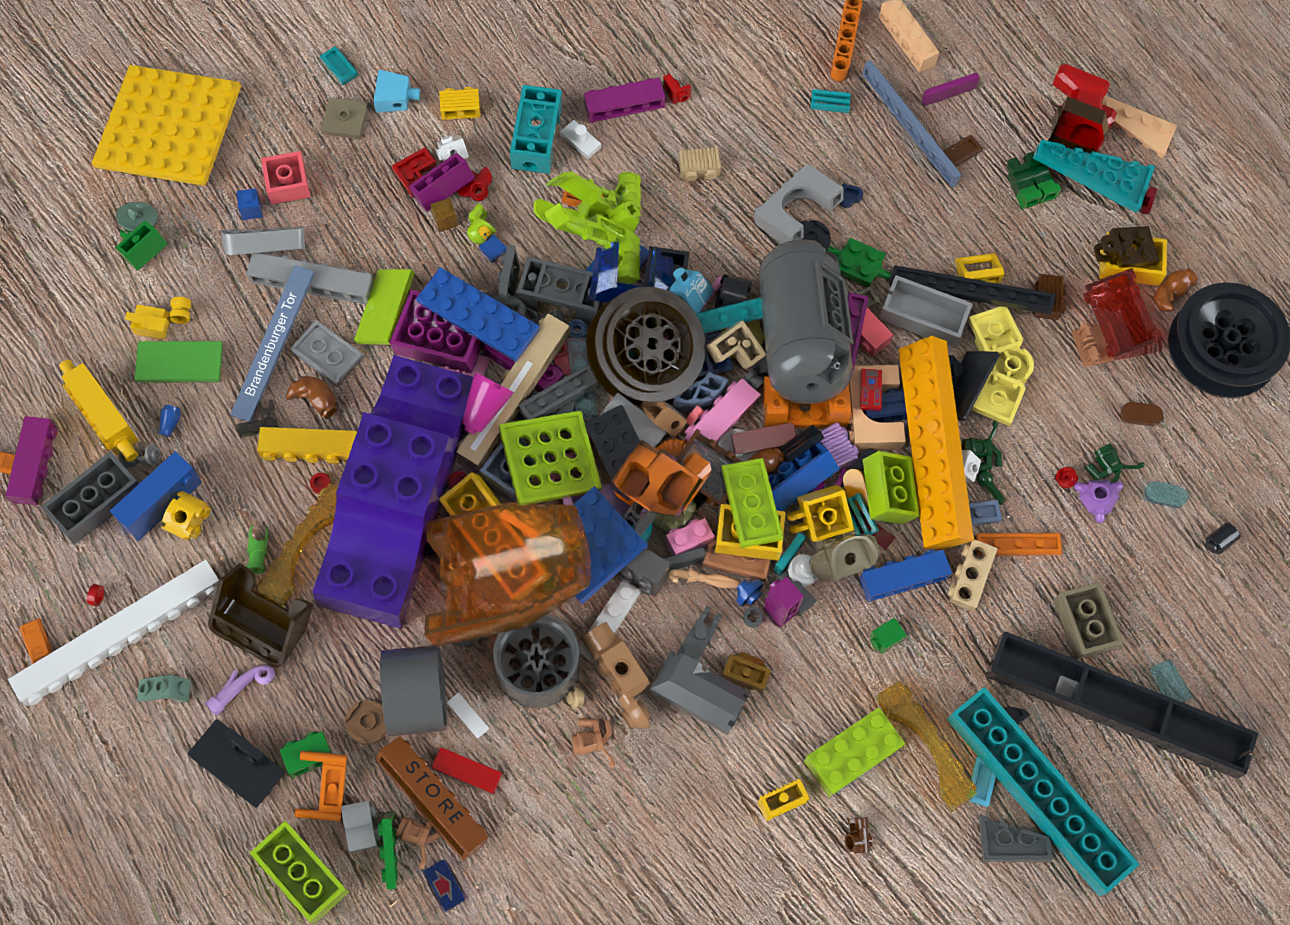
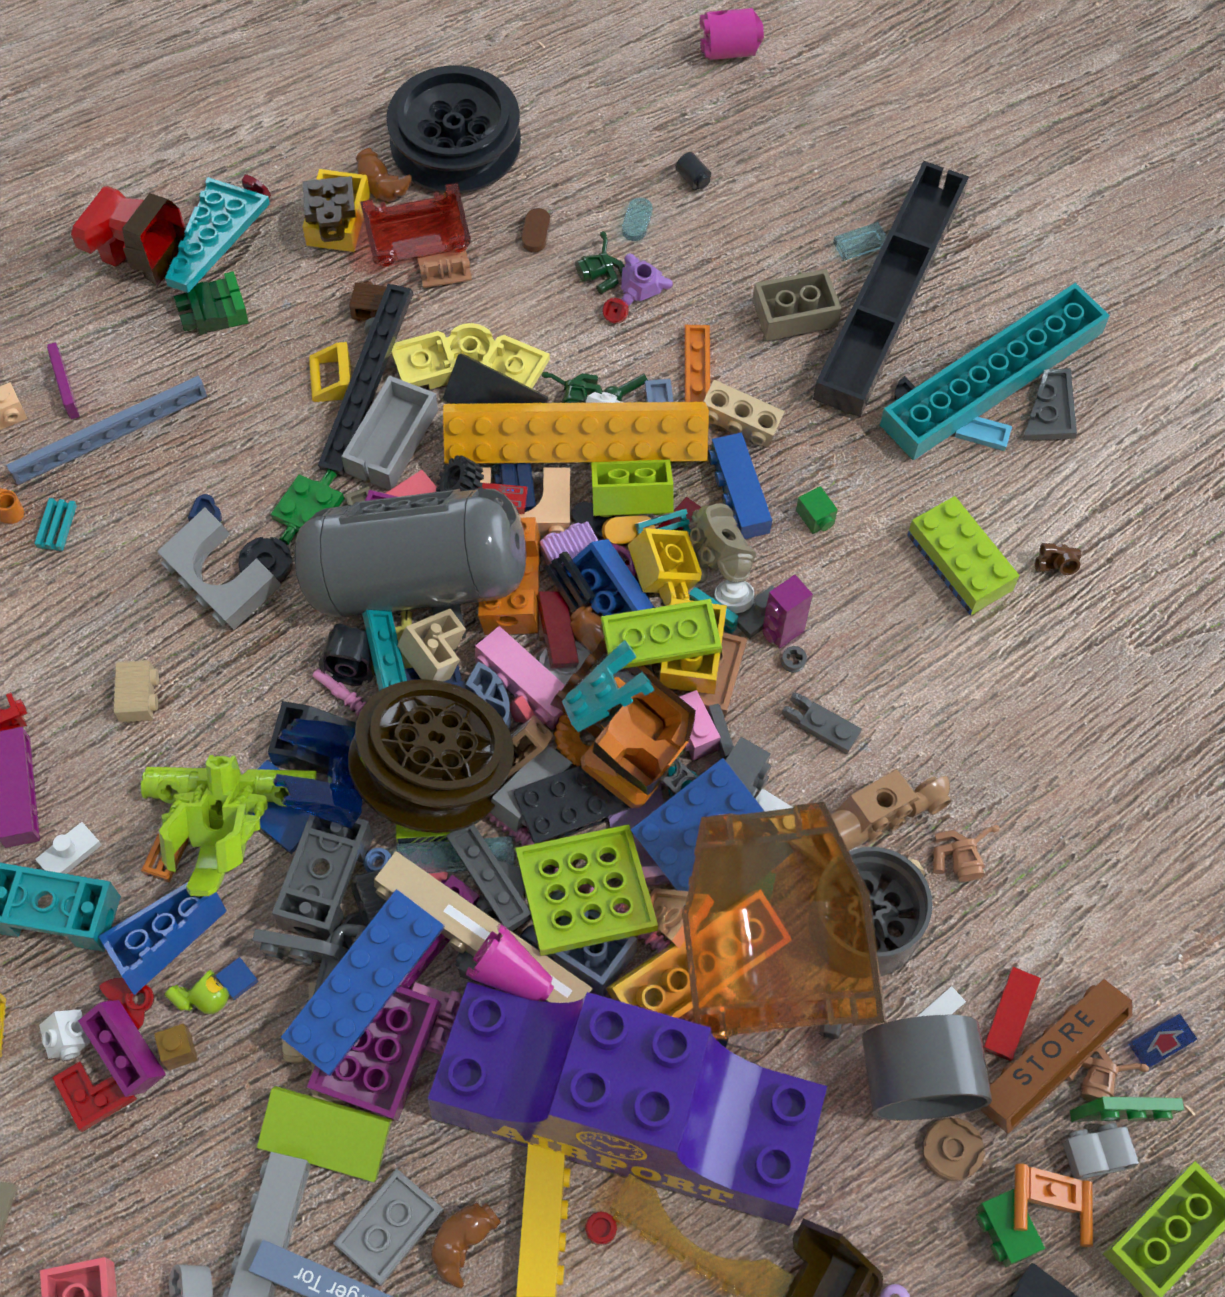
camera: 85 degrees left, 5 degrees down
dark grey brick [650,651,750,735] -> none
light nougat piece [667,567,741,588] -> none
medium azure torso [670,268,714,314] -> none
pearl gold slope [722,652,771,692] -> none
blue plate [736,579,764,607] -> none
dark grey wheel [743,367,764,390] -> none
yellow brick [757,778,809,821] -> none
clear yellow arch [875,681,978,812] -> none
reddish brown tile [943,135,983,167] -> none
light grey plate [1054,675,1077,699] -> none
light nougat wing [1103,96,1177,159] -> none
none -> blue wedge [98,882,227,995]
none -> black tyre [436,455,484,492]
none -> teal wing [562,640,654,732]

